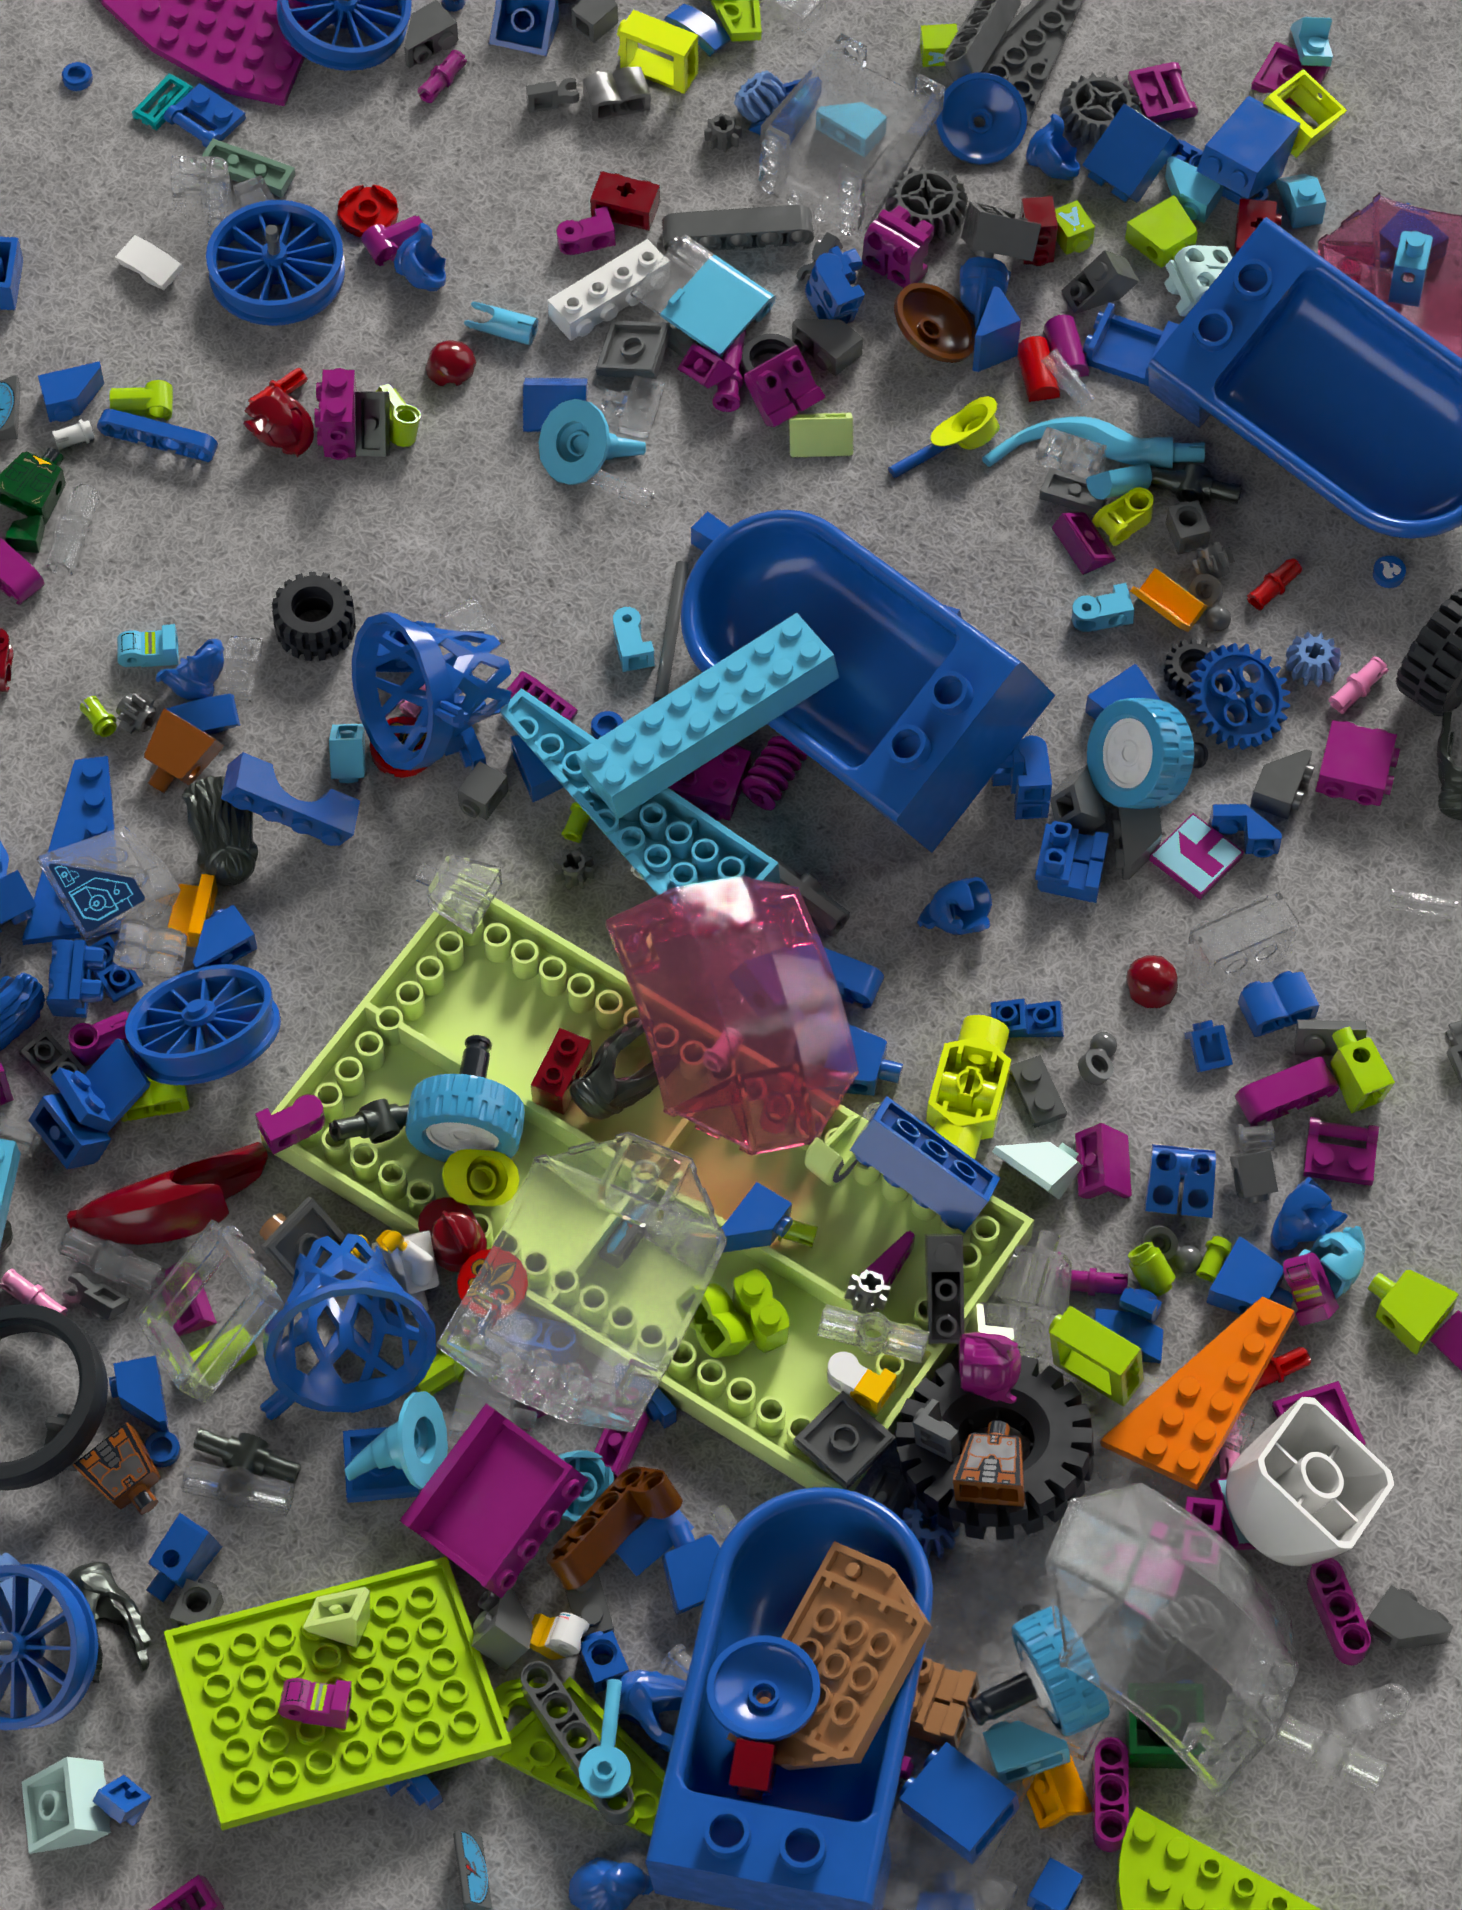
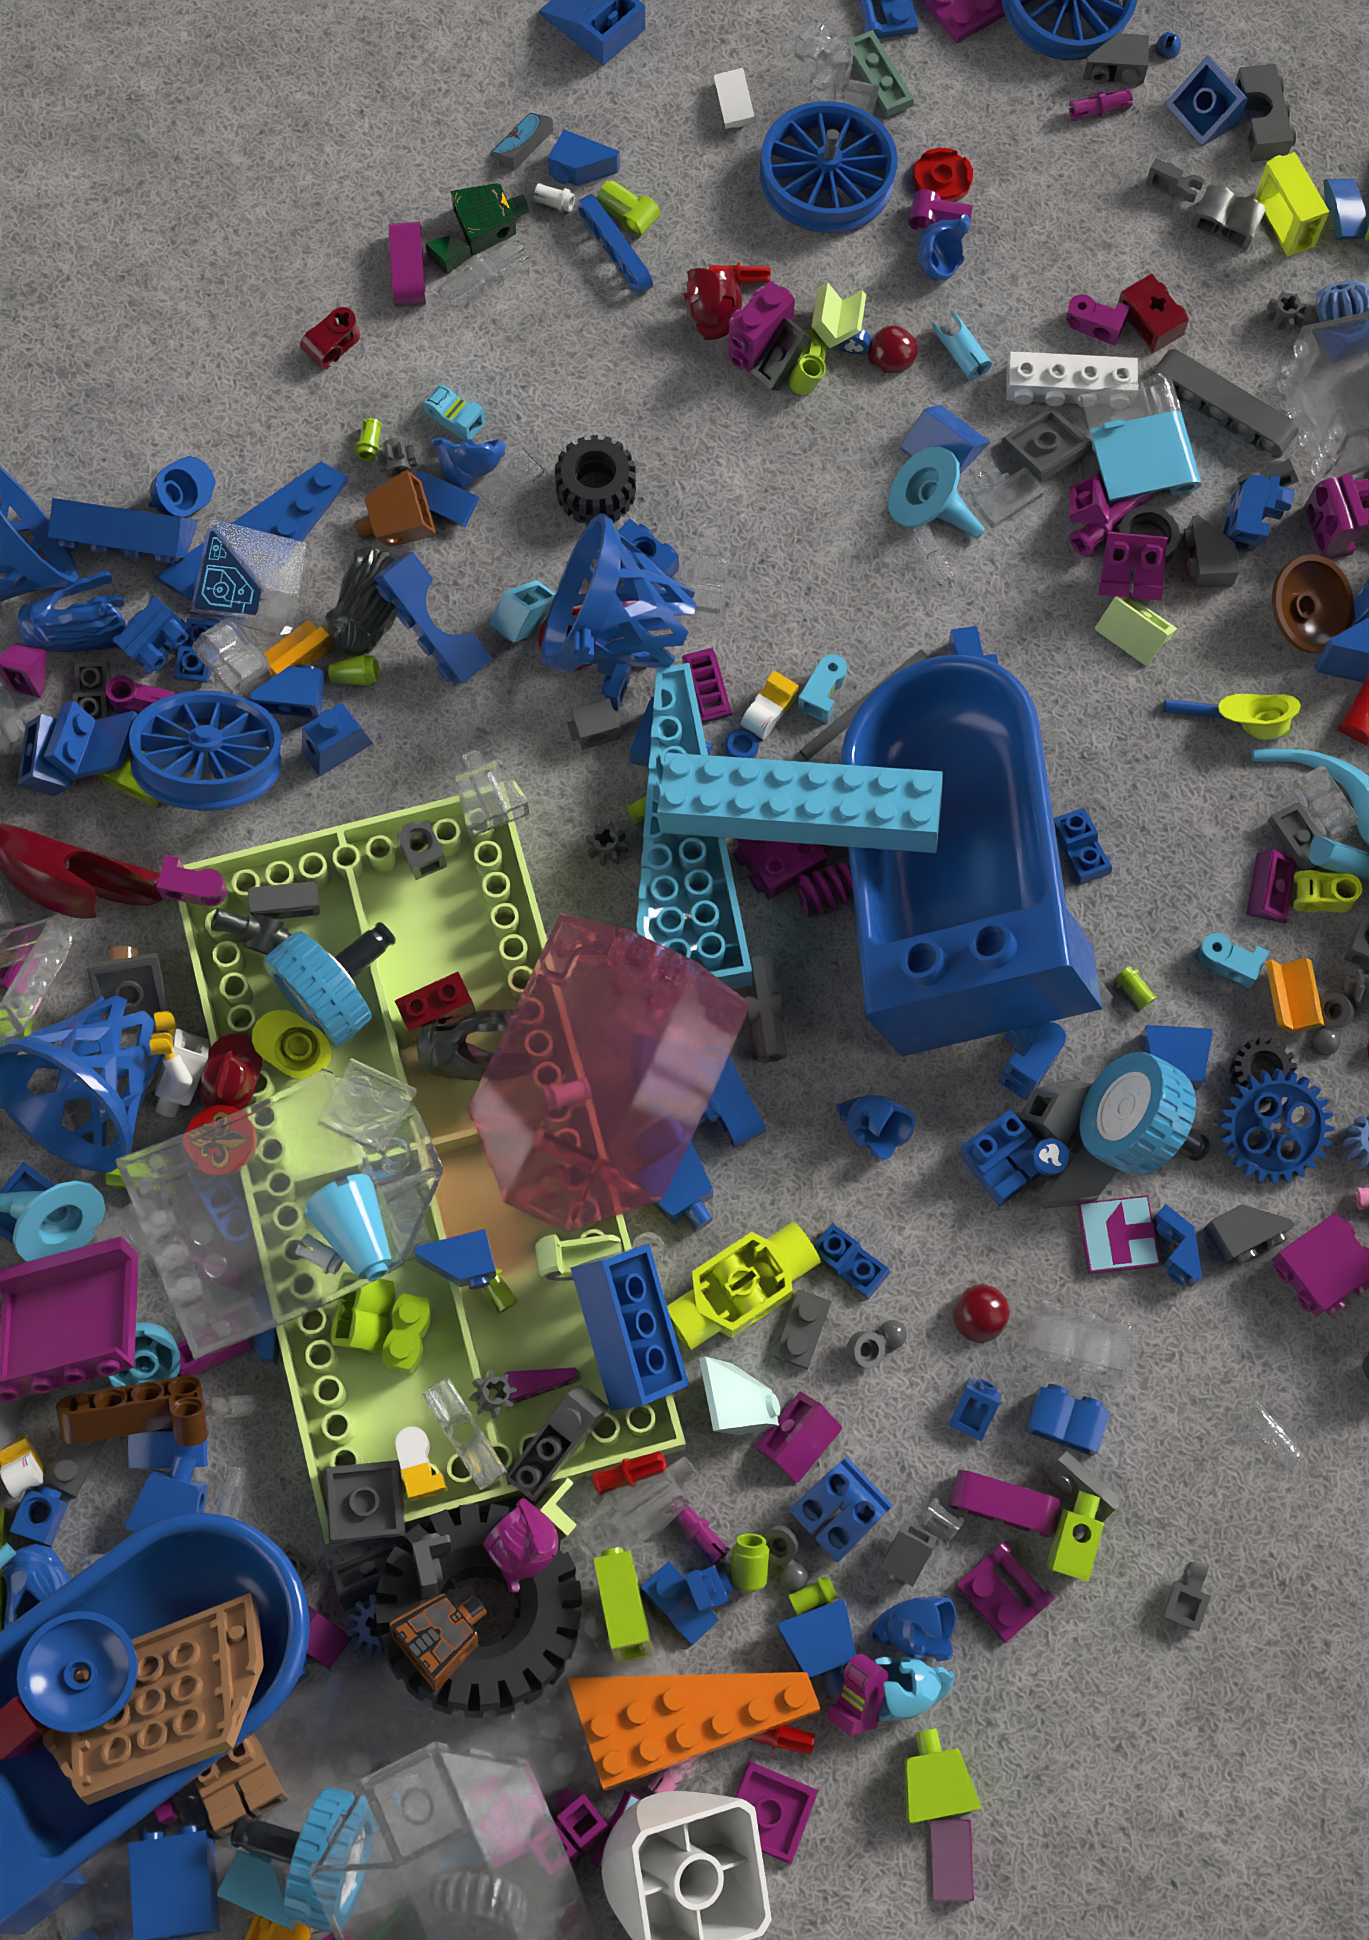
camera: 40 degrees right, 10 degrees up
none -> clear axle [204,1394,269,1419]
none -> dark grey slope [248,881,320,919]
none -> white pin [295,1234,344,1275]
none -> blue torso [302,703,373,777]
none -> medium azure cone [304,1174,392,1281]
none -> clear plate [318,1058,417,1156]
none -> lime cone [328,653,380,686]
none -> dark grey brick [396,820,447,880]
none -> red axle [592,1451,667,1496]
none -> leg [740,670,799,740]
none -> yellowish green panel [811,283,866,348]
none -> blue tile [838,329,871,355]
none -> blue tile [1032,1138,1069,1176]
none -> lime pin [1114,966,1157,1011]

